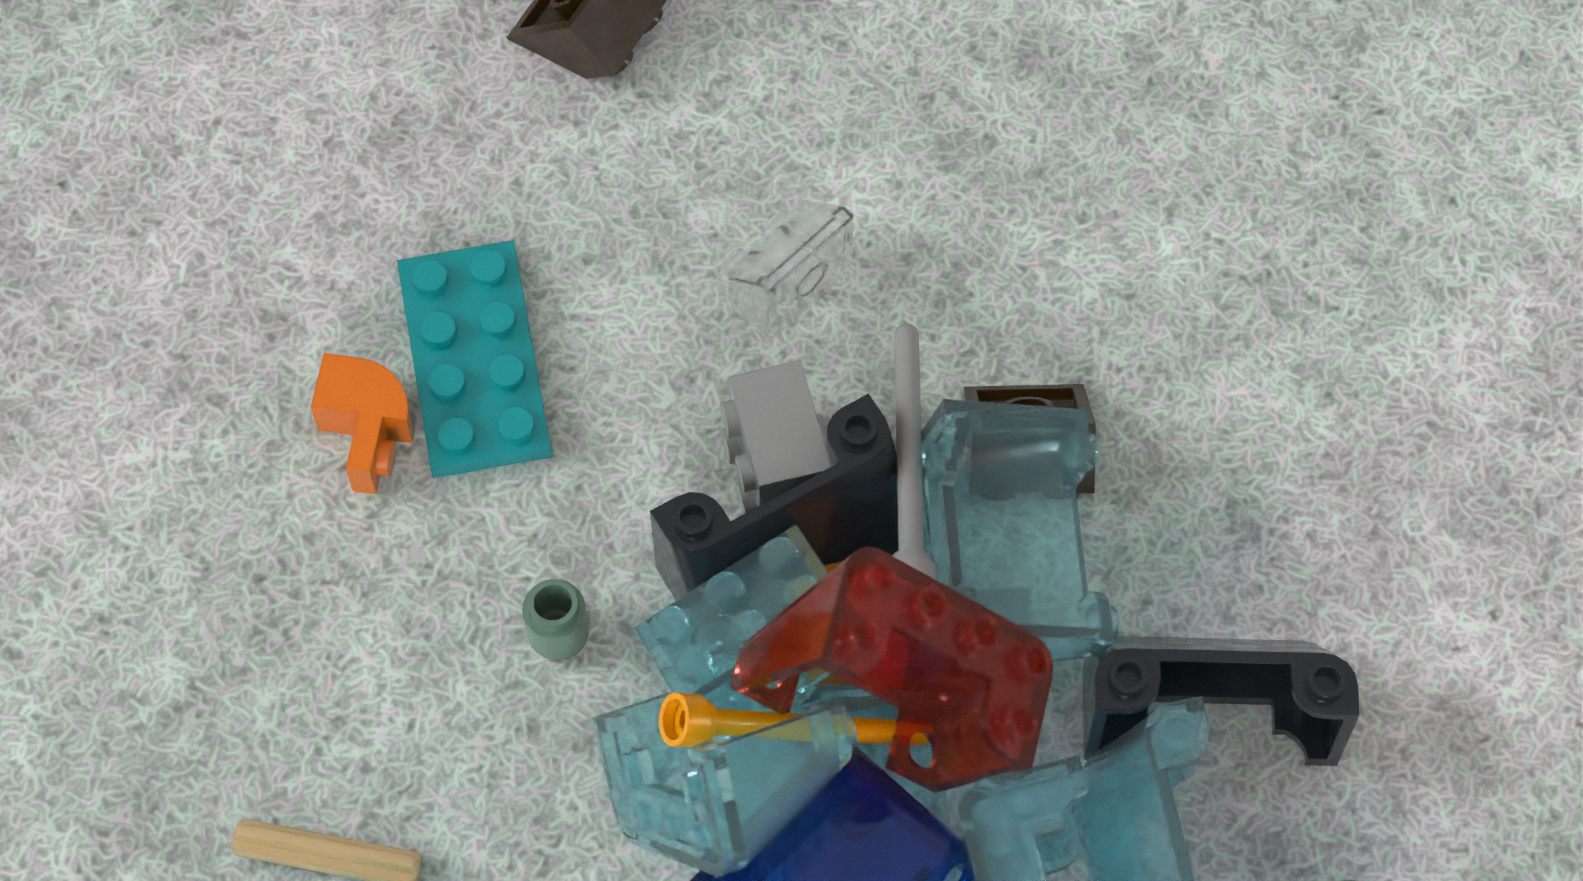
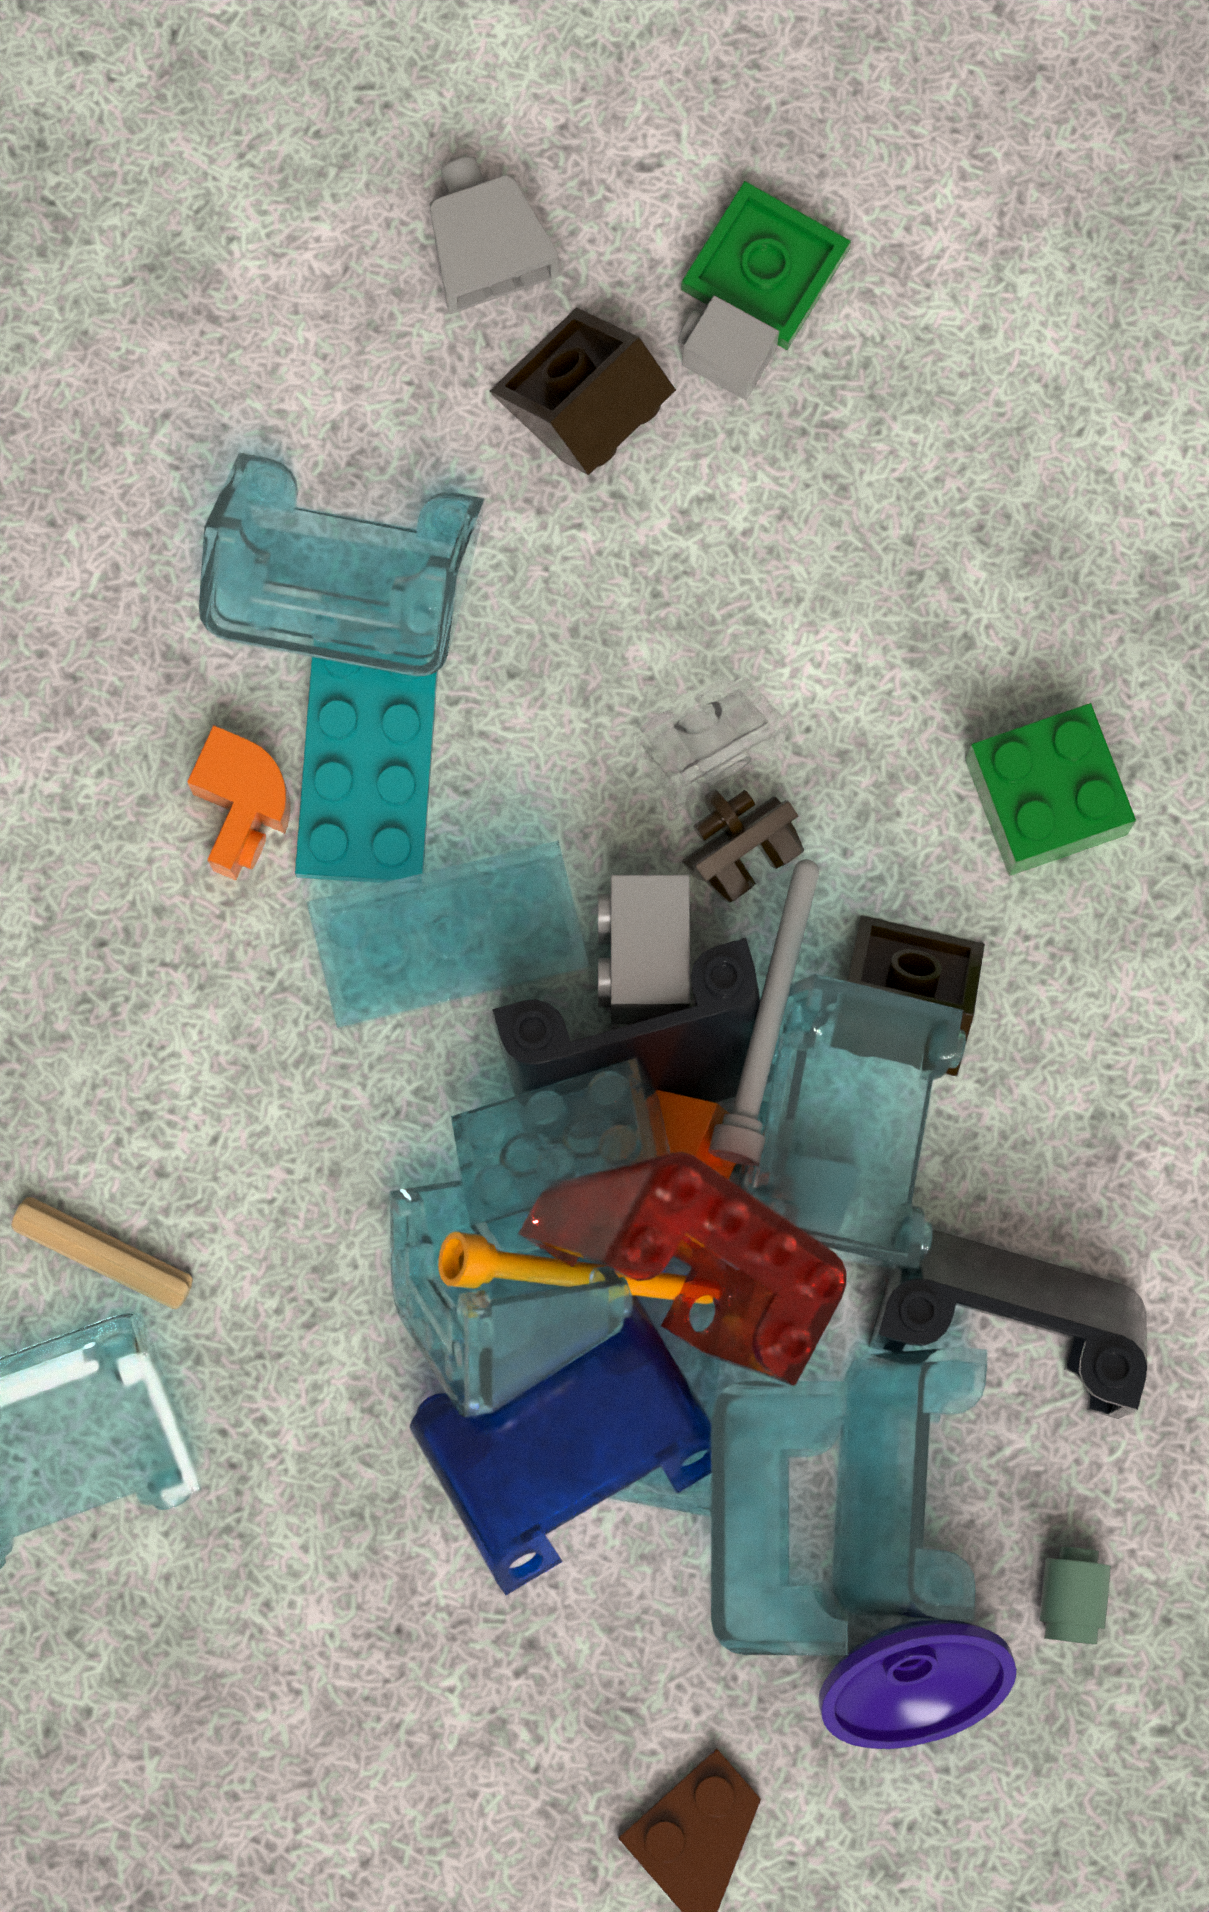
camera: 15 degrees right, 15 degrees up
sand green brick [522,579,589,660] -> none
none -> clear light blue windscreen [199,452,485,676]
none -> clear light blue brick [307,841,589,1030]
none -> dark brown hips [682,789,804,903]
none -> green brick [965,703,1136,876]

